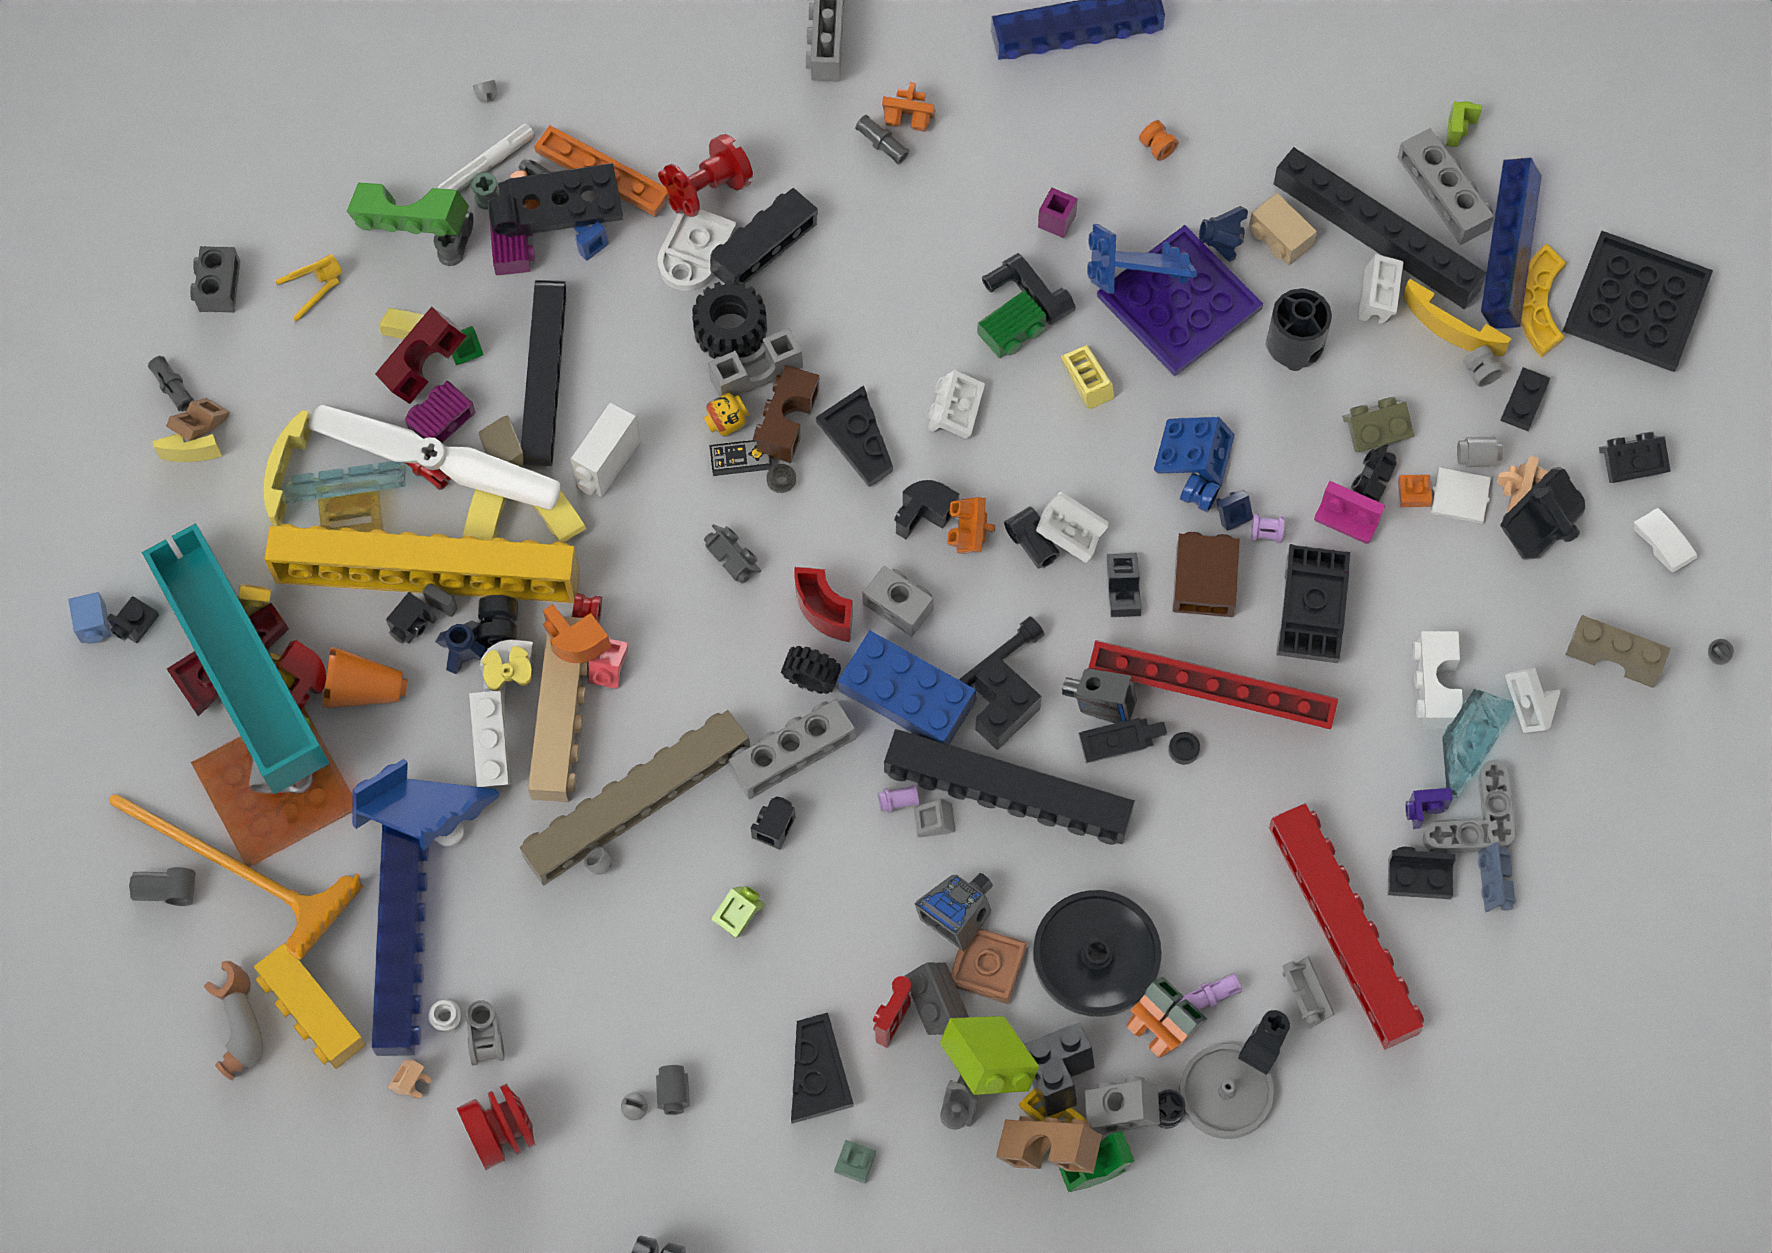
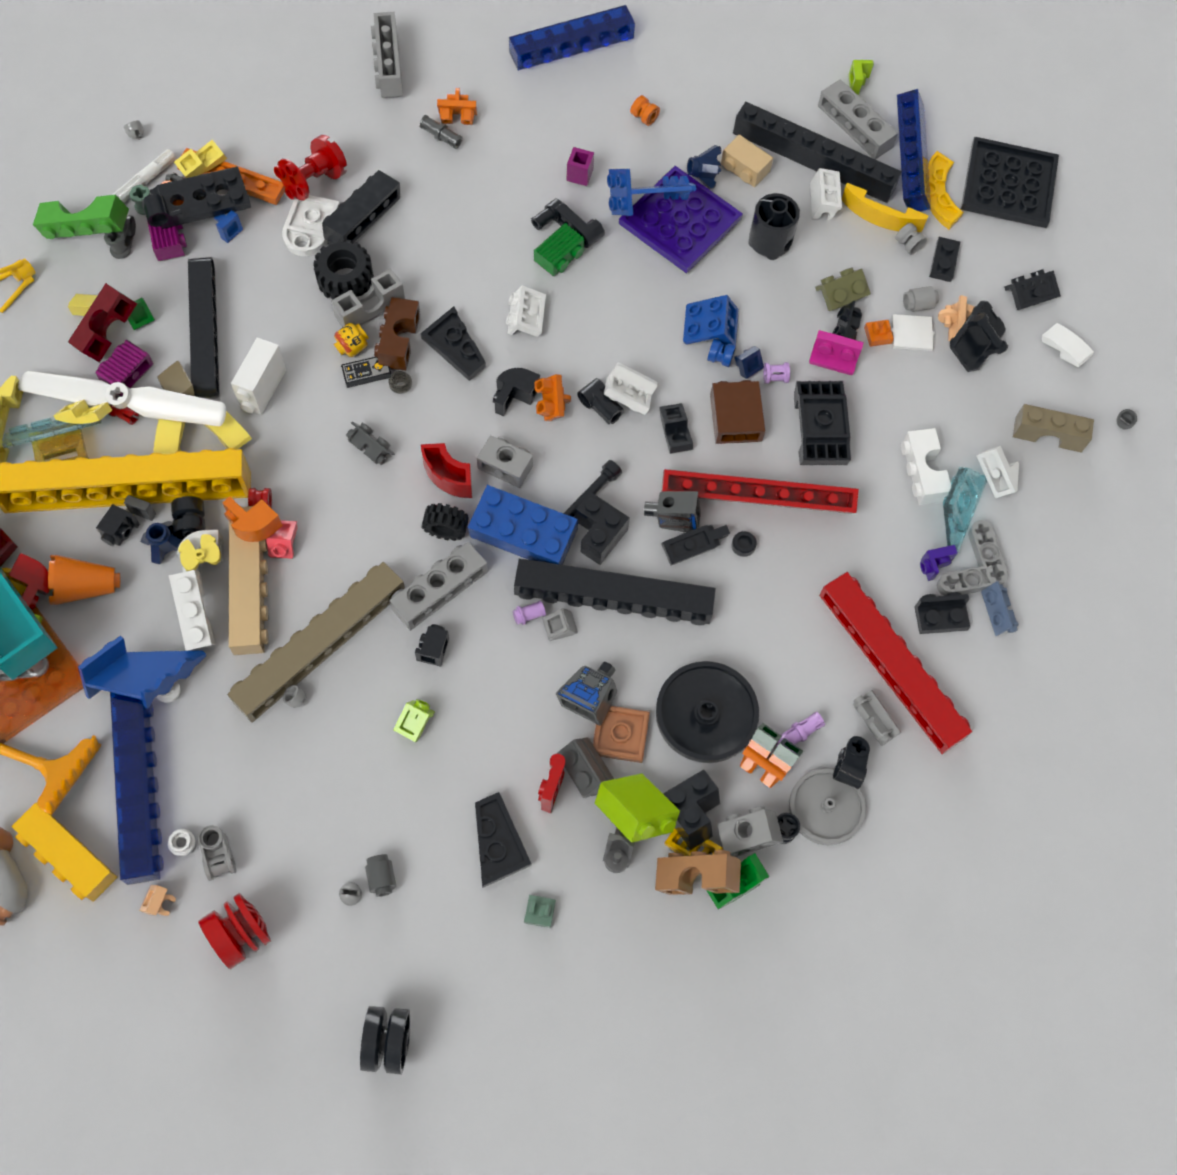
camera: 15 degrees left, 0 degrees up
light yellow slope [1061,345,1114,409] -> none
none -> light yellow slope [53,399,112,424]
none -> light yellow slope [174,140,227,178]

